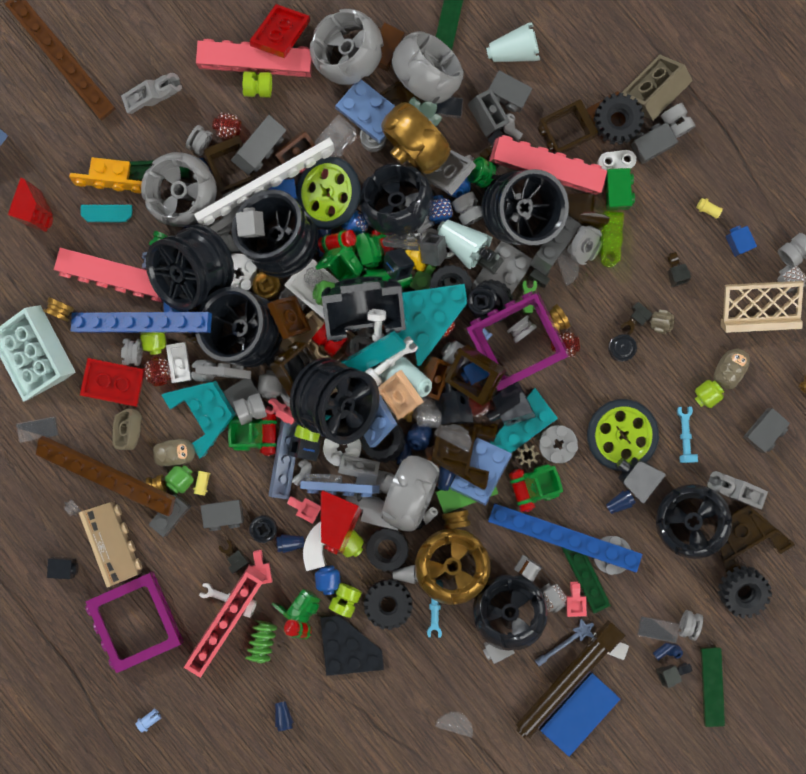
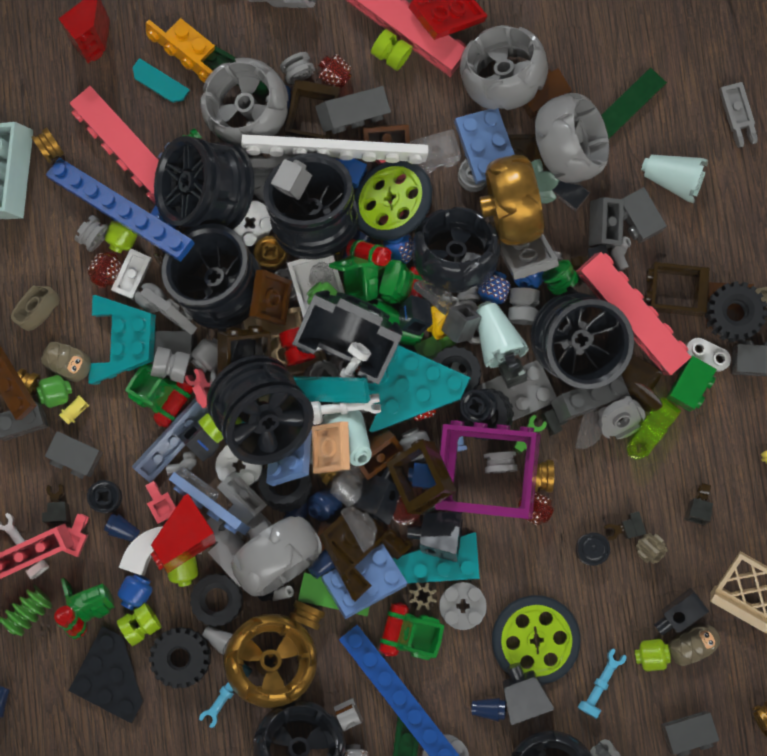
camera: 30 degrees right, 5 degrees down
red plate [80,358,145,407] -> none
none -> black torso [654,588,709,636]

